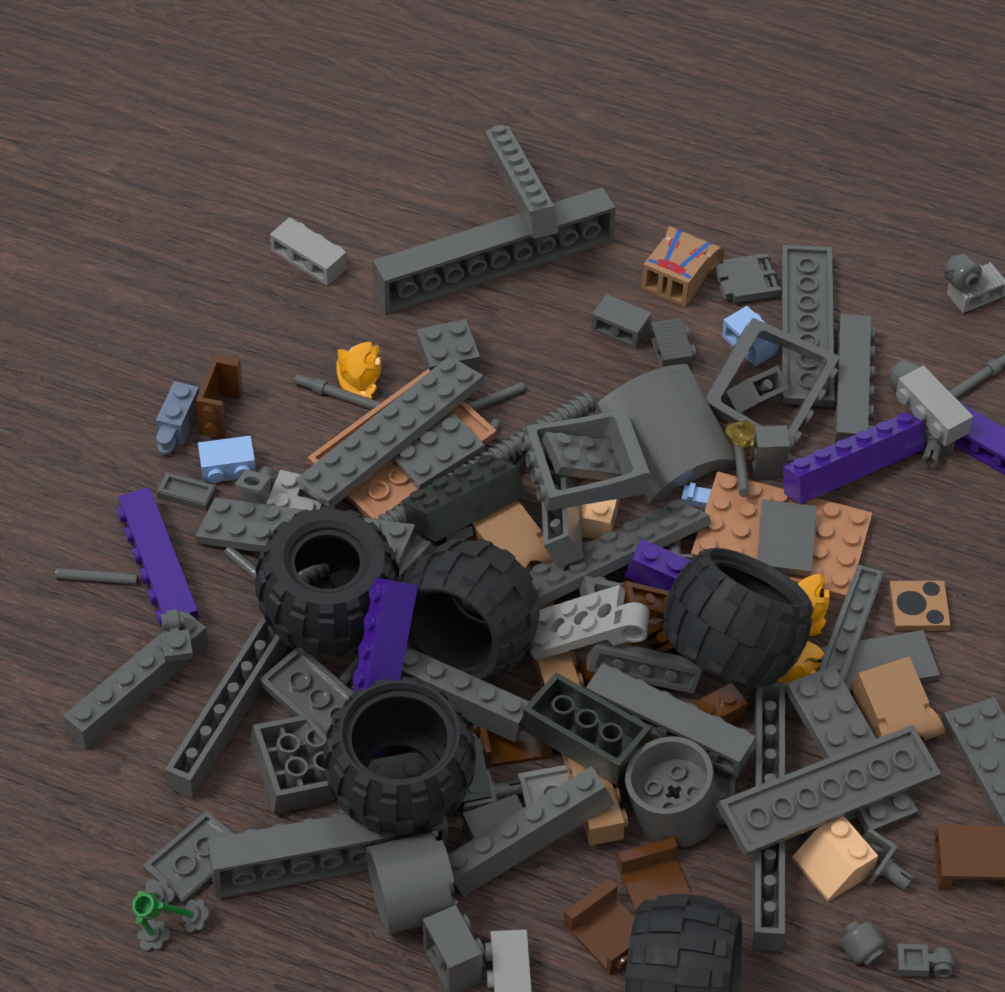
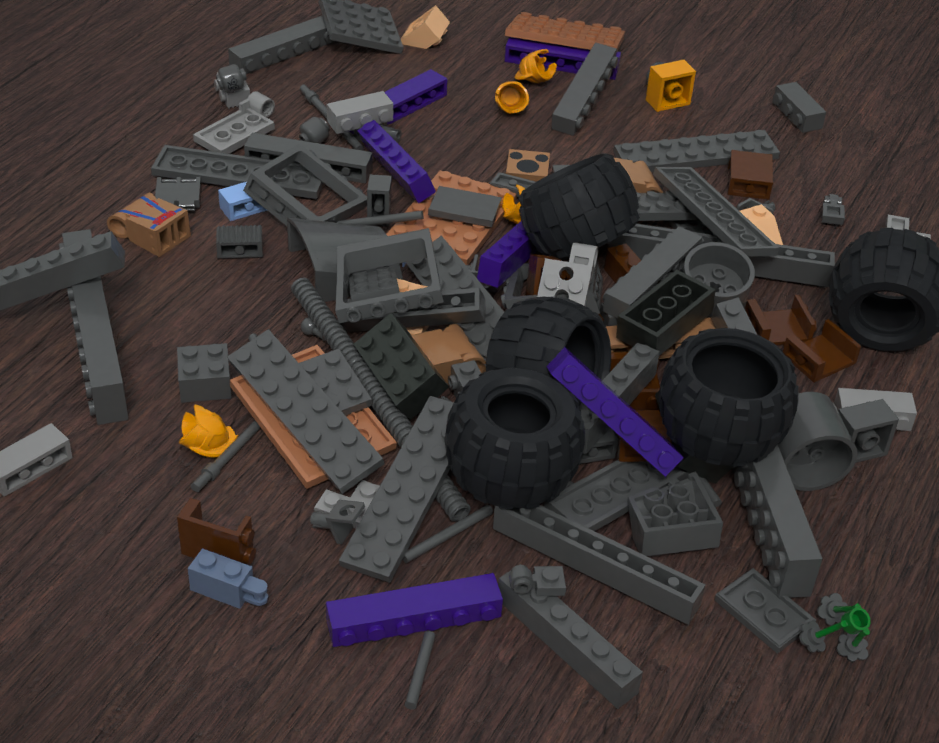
camera: 85 degrees left, 10 degrees down
dark grey tile [156,472,216,511] -> none
light blue brick [198,436,256,483] -> none
dark grey brick [591,294,651,349] -> none
clear yellow plate [725,420,755,448] -> none
dark grey brick [726,366,790,413] -> none
dark grey head [841,920,886,966] -> none
none -> light grey hinge [193,91,275,154]

